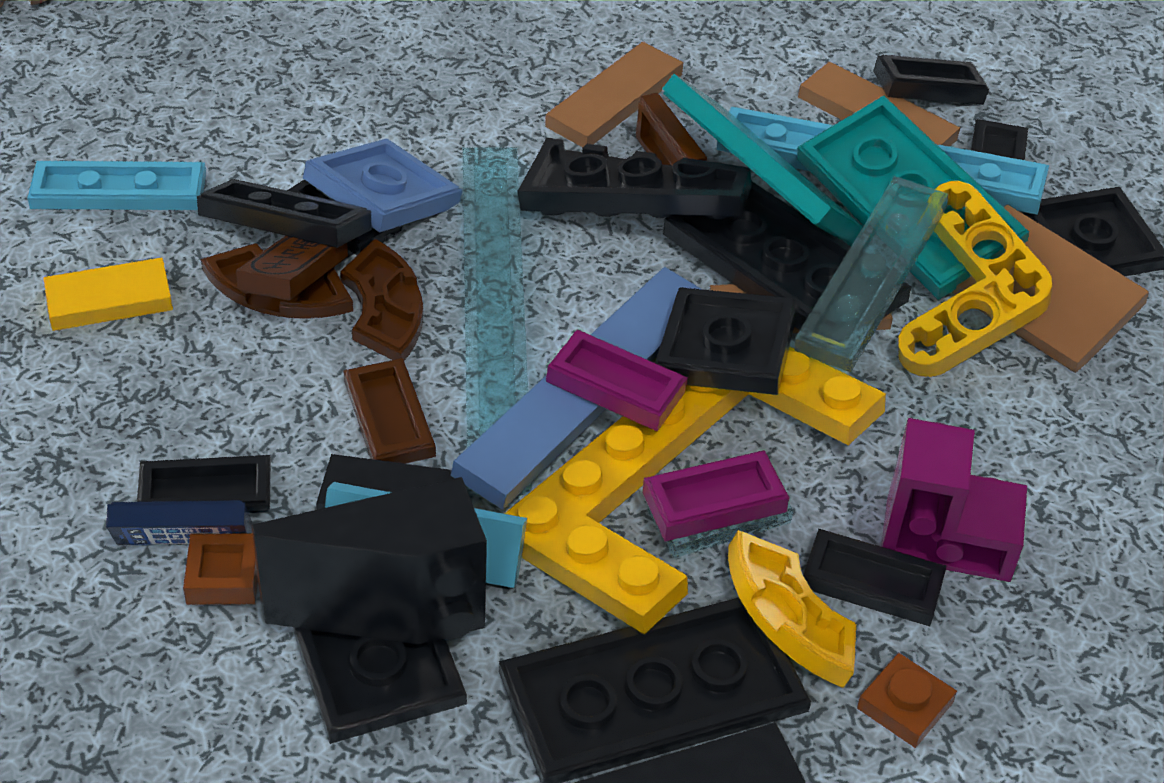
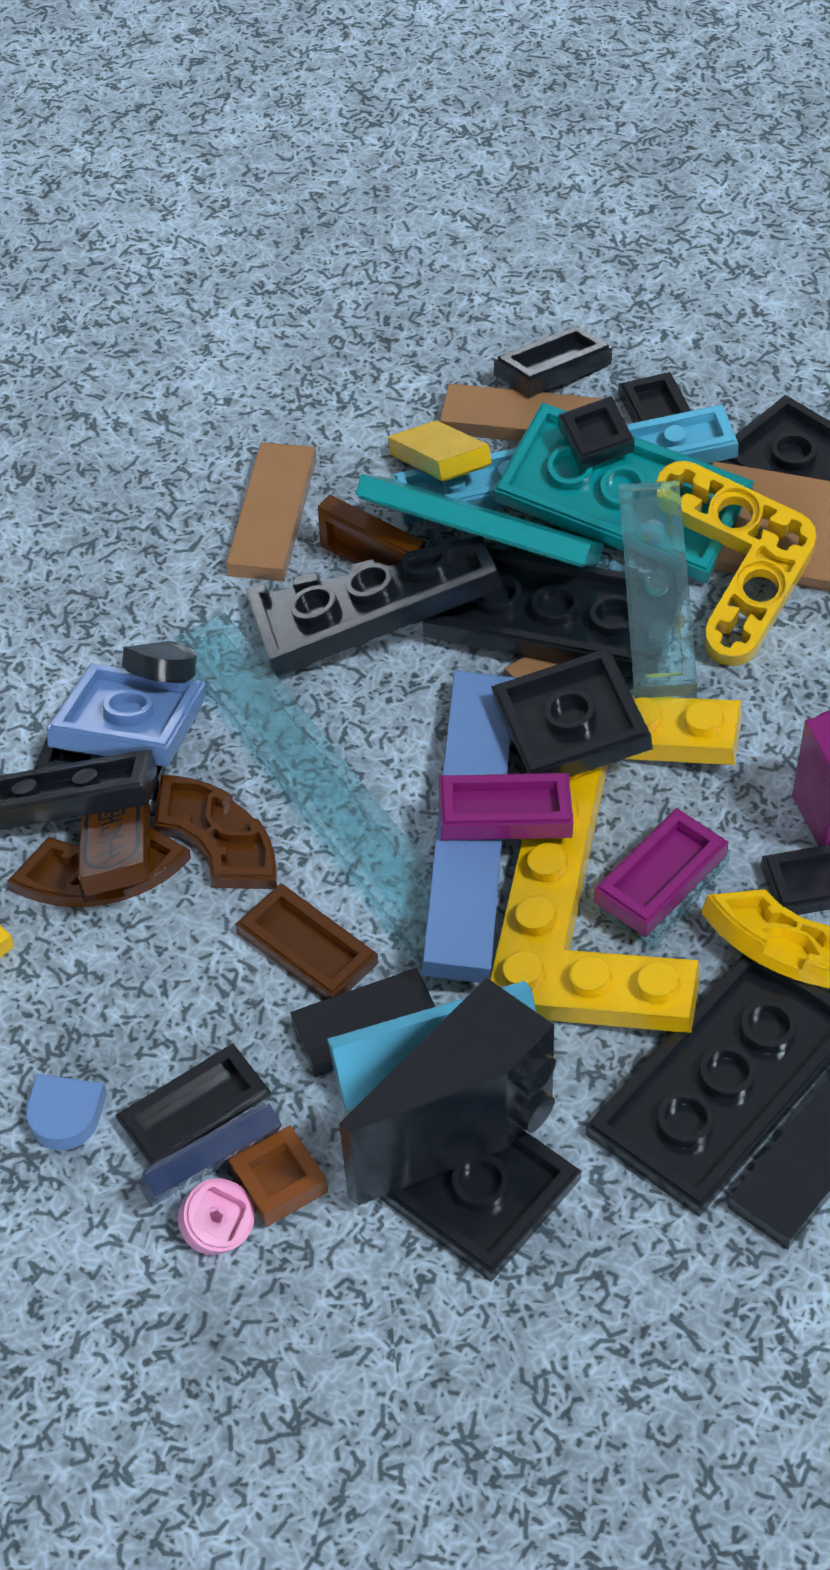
camera: 25 degrees left, 5 degrees up
none -> medium blue tile [26,1074,107,1150]
none -> black tile [122,641,197,683]
none -> bright pink tile [178,1178,255,1255]
none -> yellow tile [387,420,492,482]
none -> black tile [558,396,635,471]

